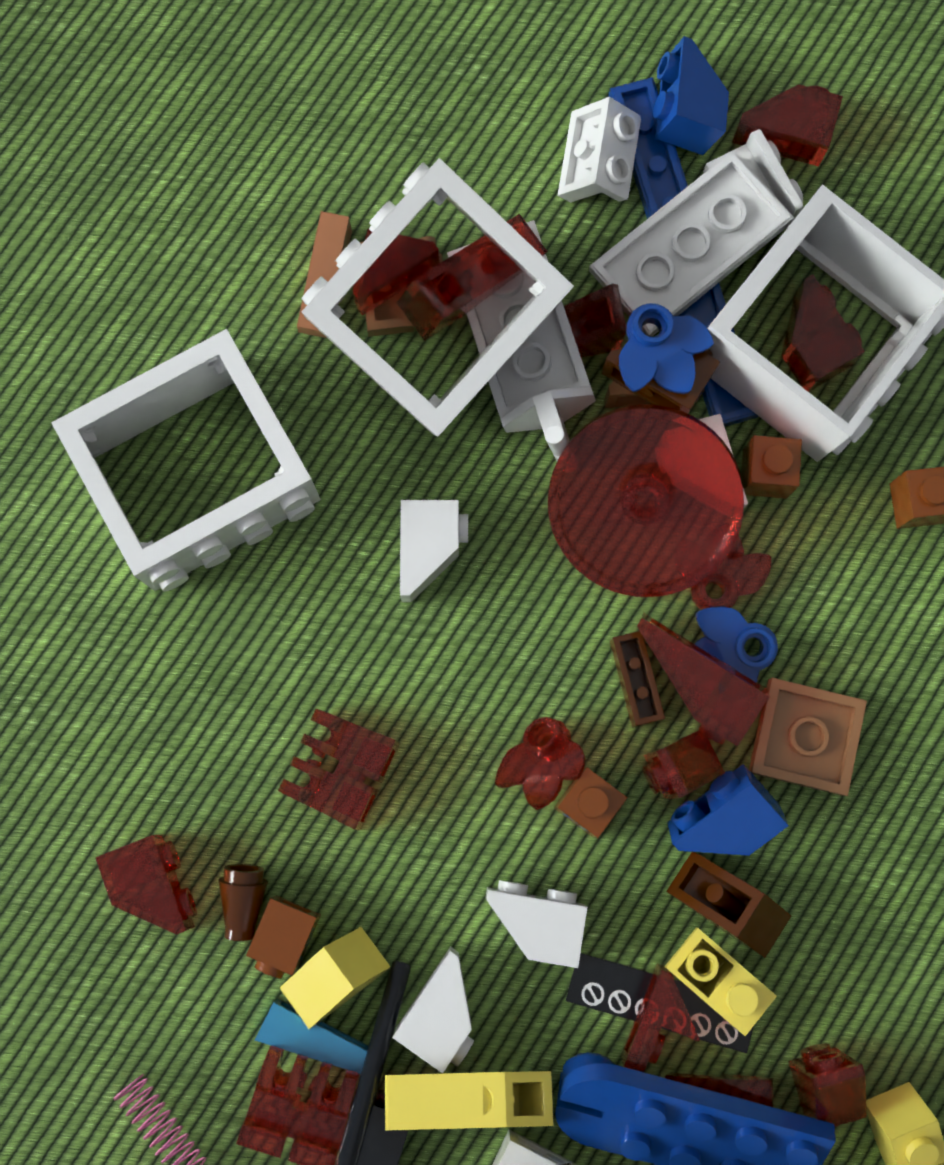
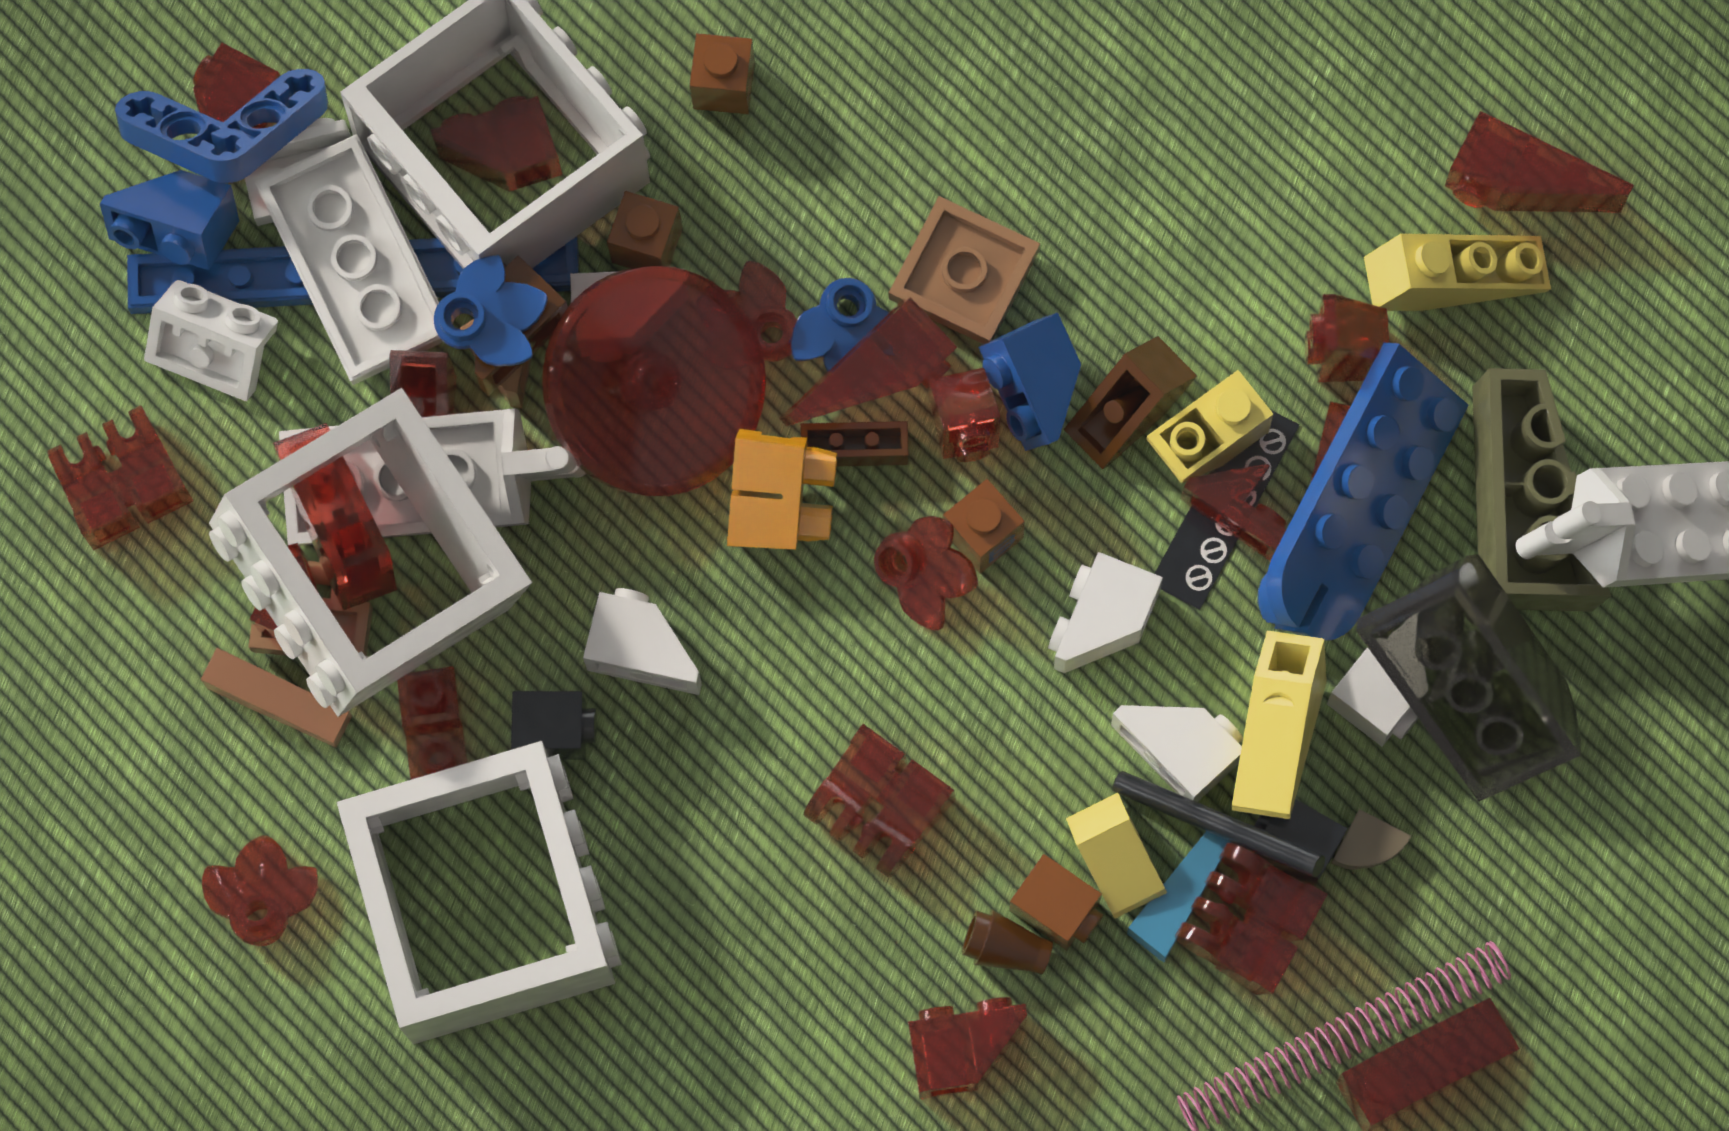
camera: 70 degrees left, 5 degrees down
none -> clear red legs [47,405,194,550]
none -> blue beam [115,69,328,183]
none -> clear red plate [202,835,318,946]
none -> clear red slope [397,666,468,780]
none -> black brick [511,691,597,760]
none -> light orange hips [727,429,837,550]

